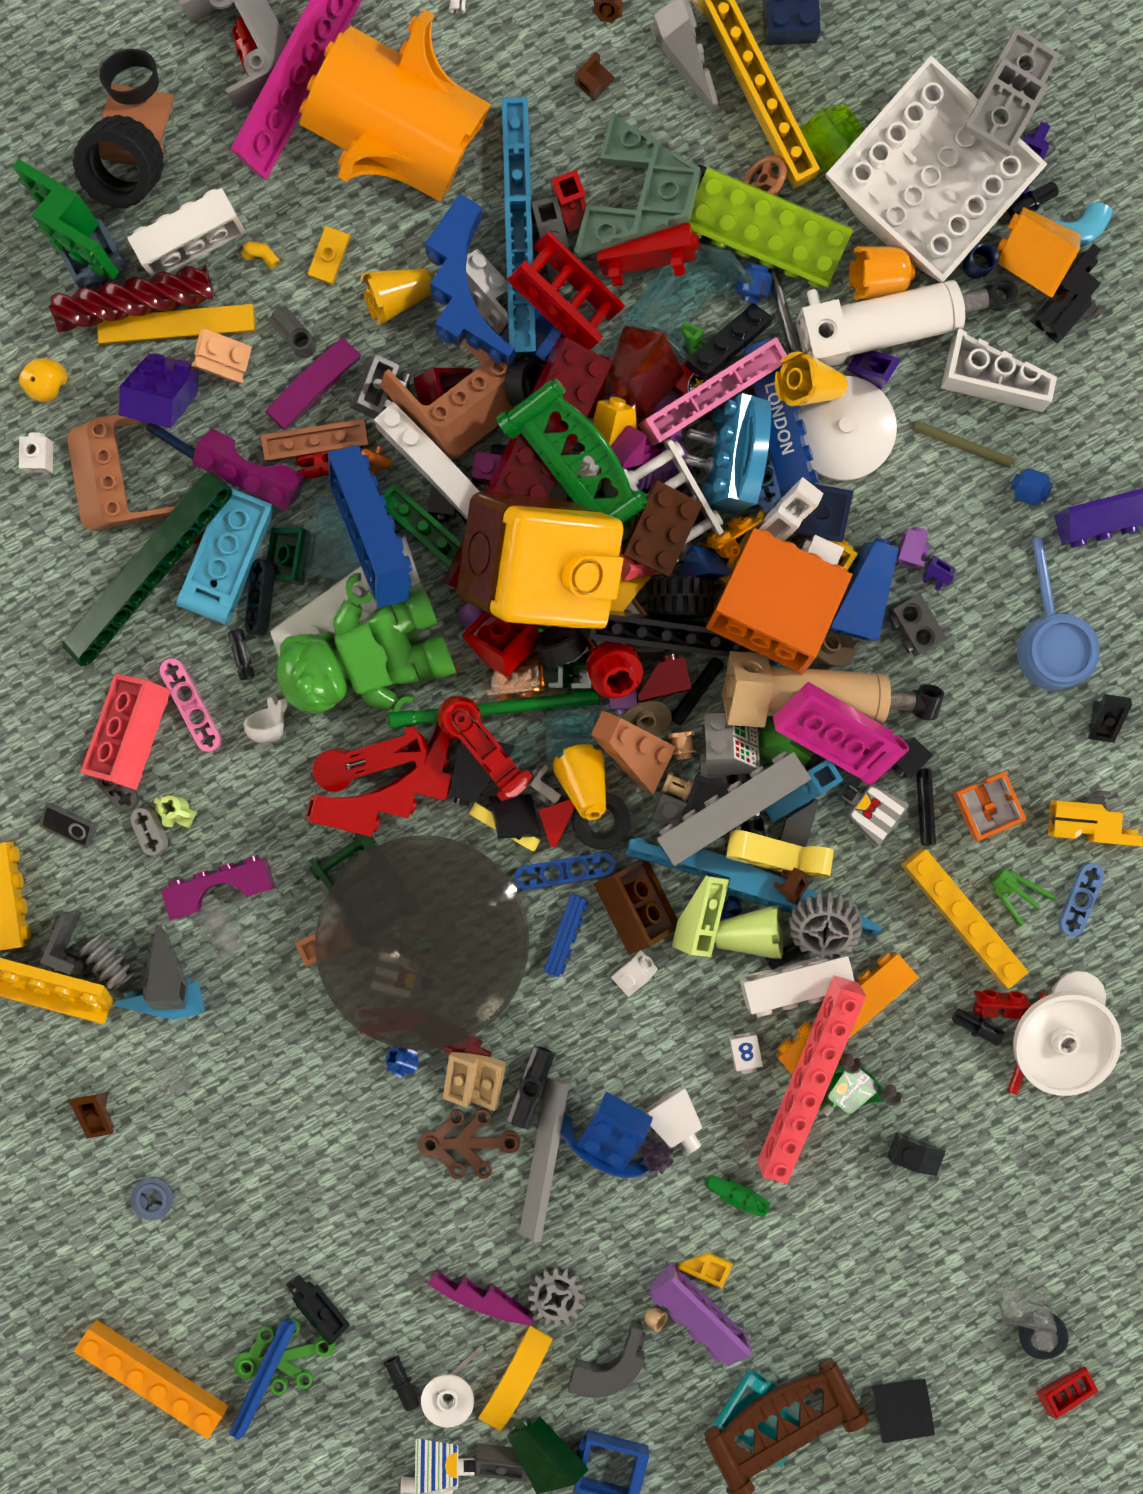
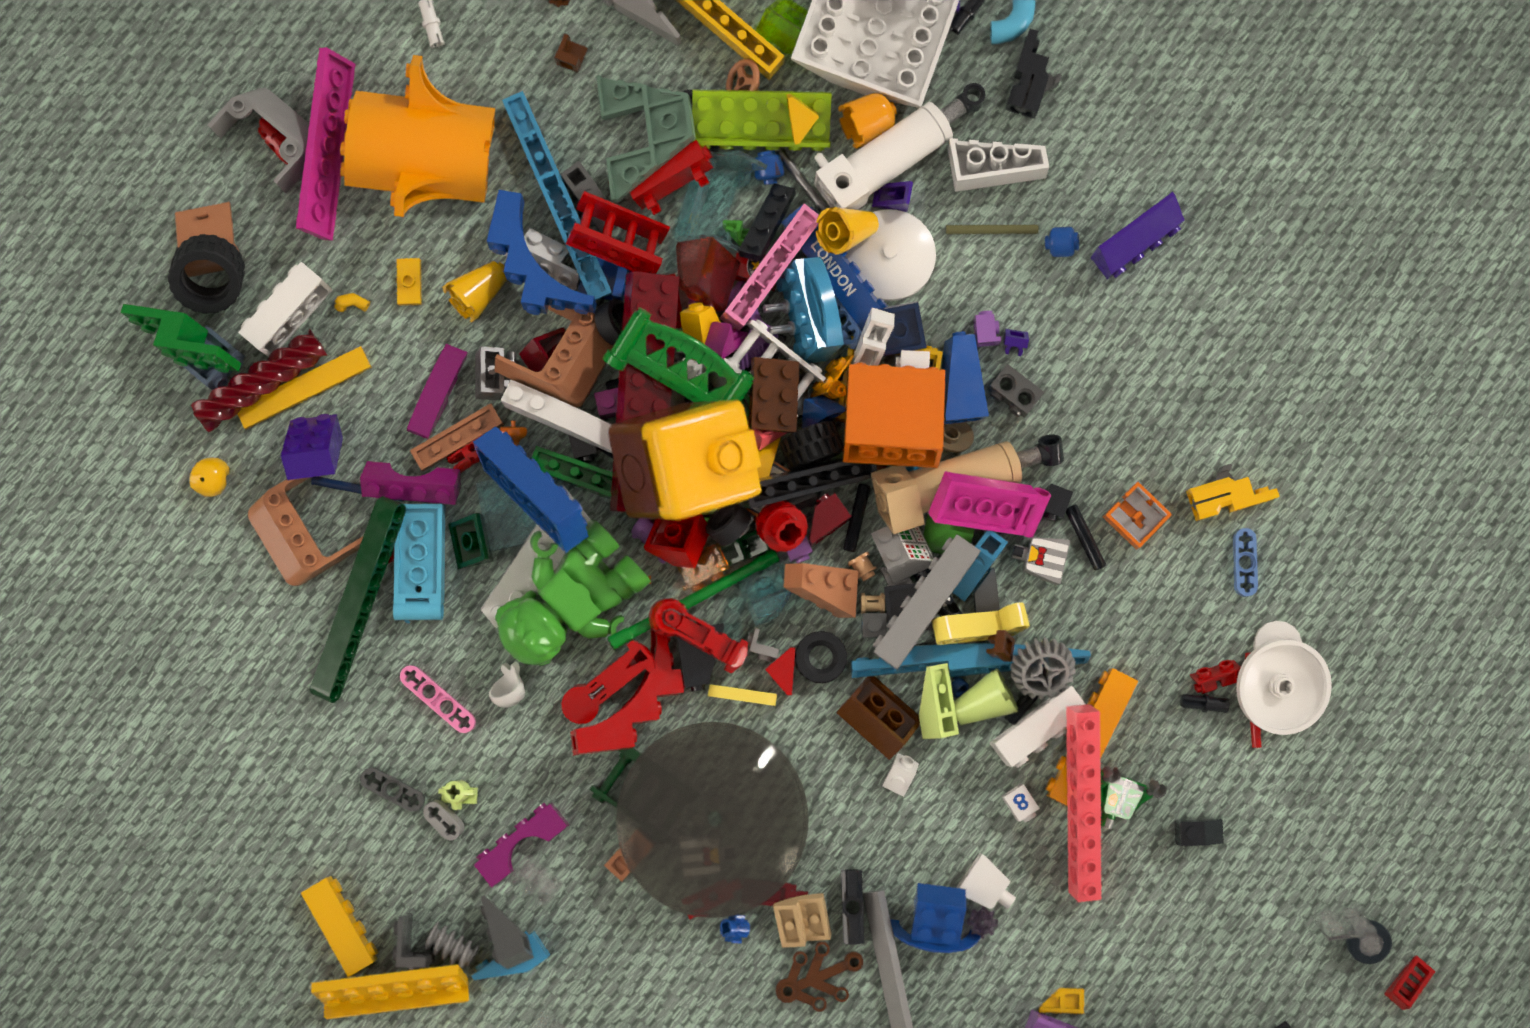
camera: 25 degrees left, 5 degrees down
white brick [19,433,53,473] -> none
slope [39,803,98,848] -> none
coral slope [80,674,171,790] -> none
black tyre [99,49,159,105] -> none
light nougat plate [191,329,252,384] -> none
black axle [228,629,255,680] -> none
black beam [245,558,275,636] -> none
dark grey piece [268,306,317,358] -> none
black piece [489,794,541,840] -> none
blue beam [514,852,615,889] -> none
blue piece [543,893,589,977] -> none
red brick [550,169,587,234] -> none
yellow cone [552,744,606,820] -> none
dark tan dish [622,701,672,736] -> none
green hinge [704,1175,771,1218] -> none
yellow brick [900,848,1029,989] -> none
dark blue piece [963,242,999,279] -> none
bright green plant [991,868,1056,926] -> none
light orange slope [996,207,1081,297] -> none
medium blue piece [1017,536,1100,691] -> none
black slope [1088,694,1132,743] -> none
none -> yellow slope [786,94,819,145]

